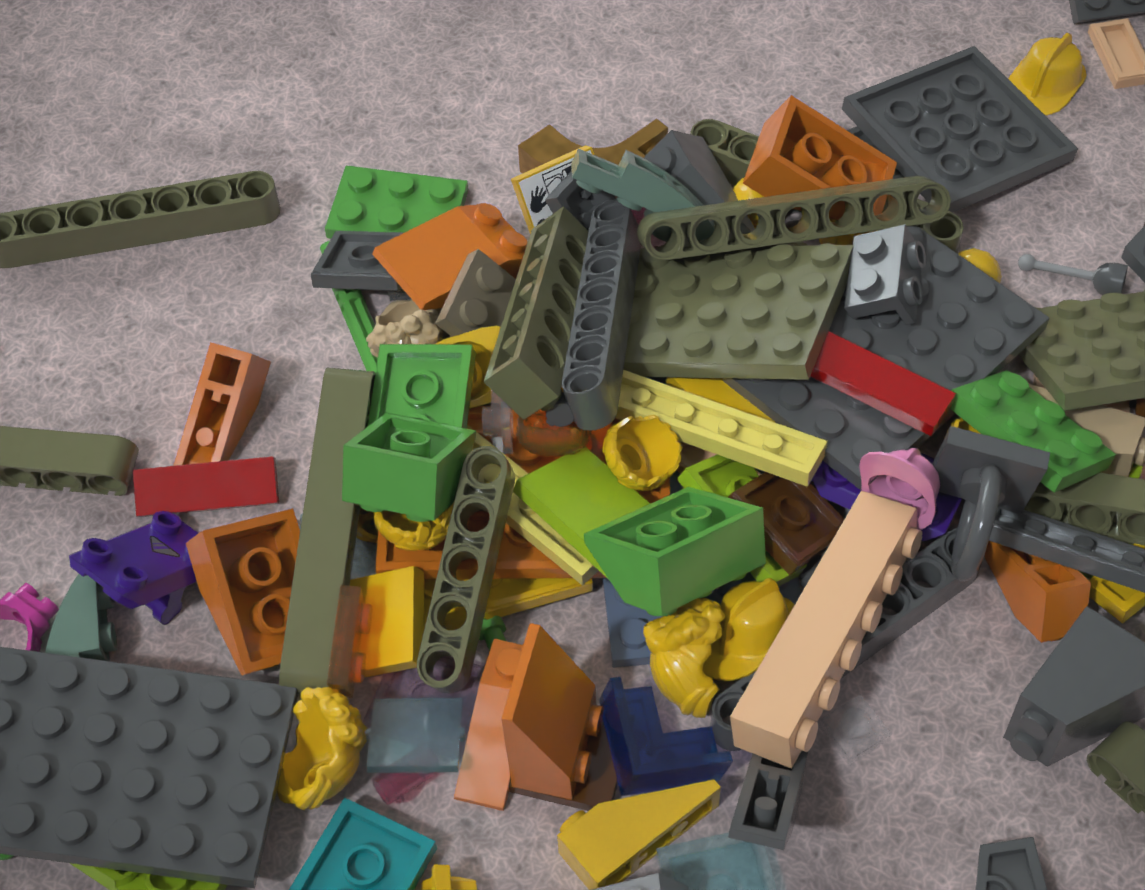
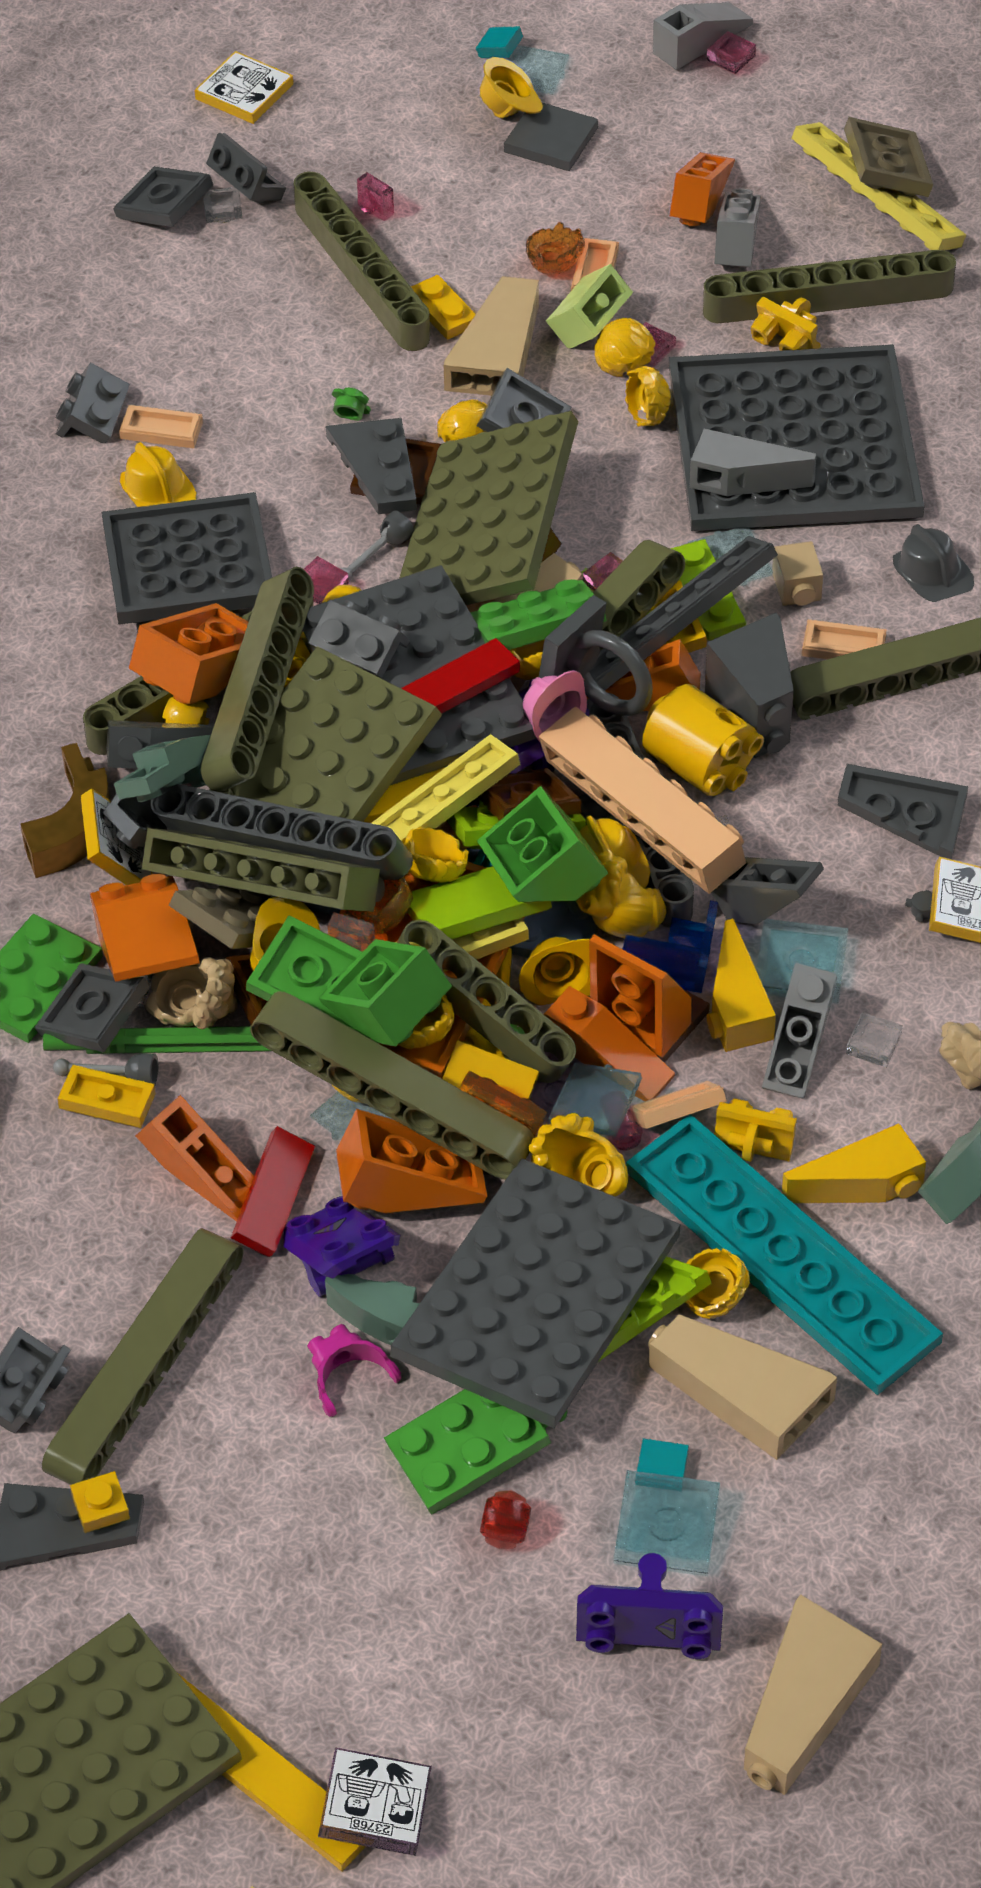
camera: 70 degrees left, 5 degrees down
none -> dark grey hinge [53,1053,159,1086]
none -> yellow plate [57,1065,156,1128]
none -> clear pink plate [304,556,349,604]
none -> yellow piece [518,937,590,1005]
none -> light nougat tile [629,1081,727,1129]
none -> yellow cylinder [642,684,764,796]

